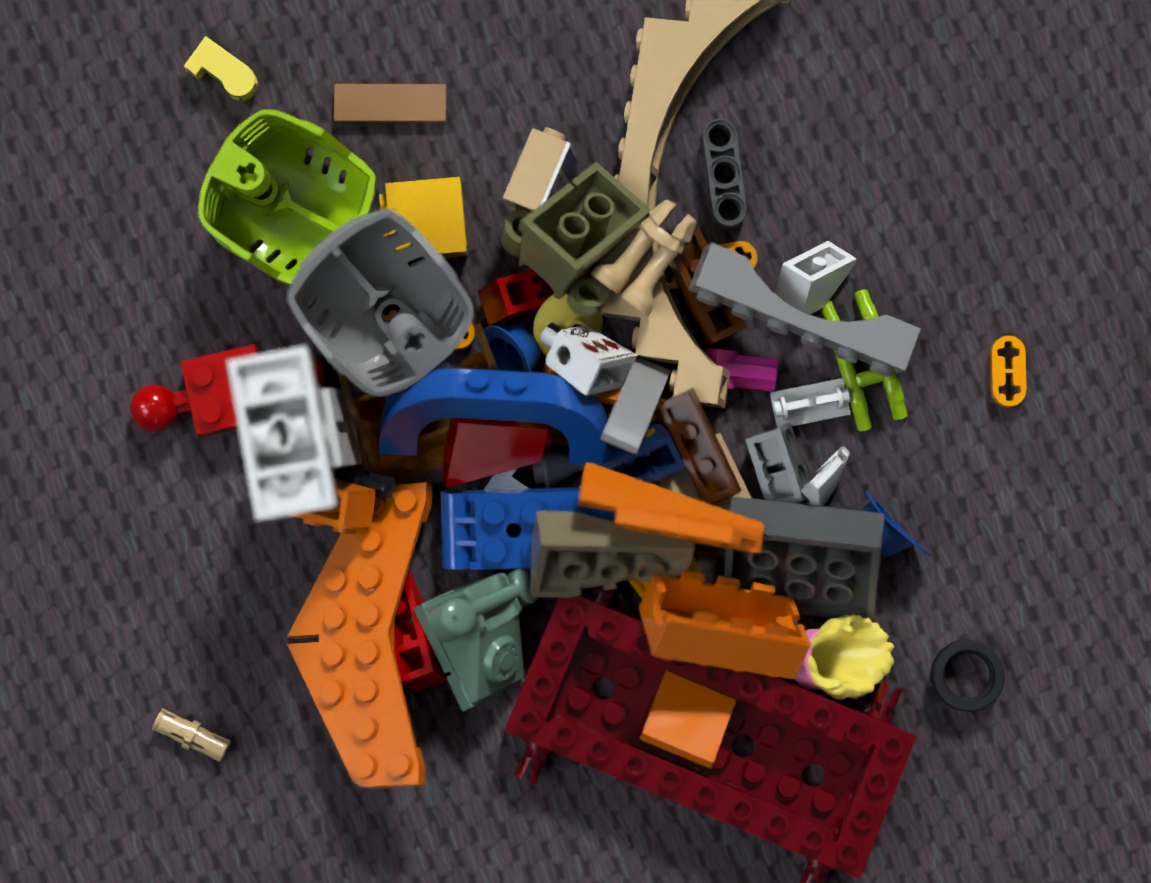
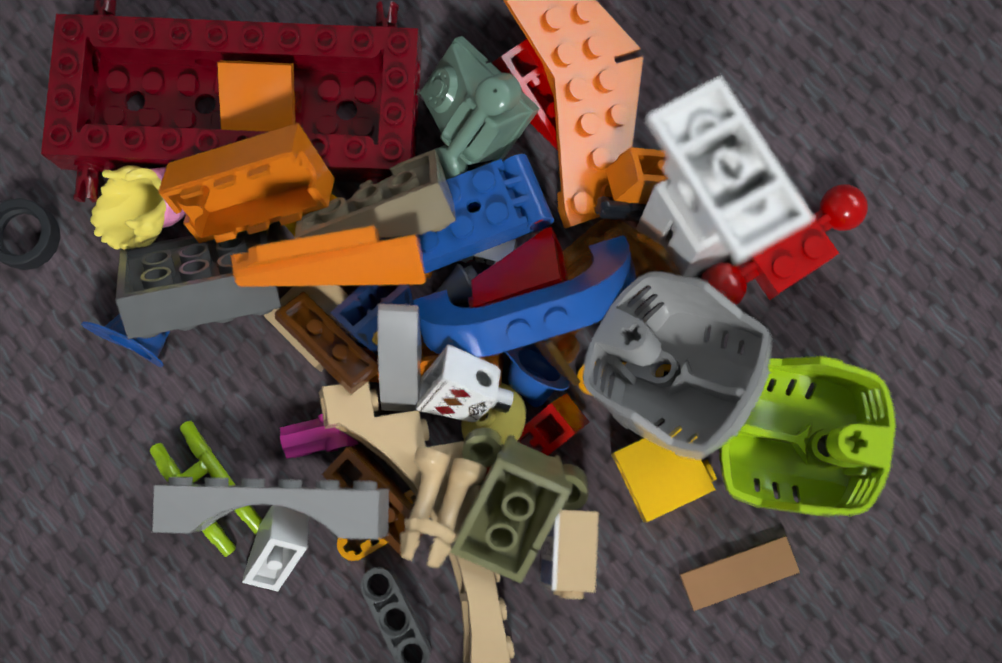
camera: 165 degrees right, 5 degrees down
light yellow leg [184,36,258,101] -> none
dark grey brick [745,423,810,503] -> none
white hinge [770,378,851,427] -> none
white brick [801,446,850,507] -> none
light orange beam [990,335,1027,407] -> none

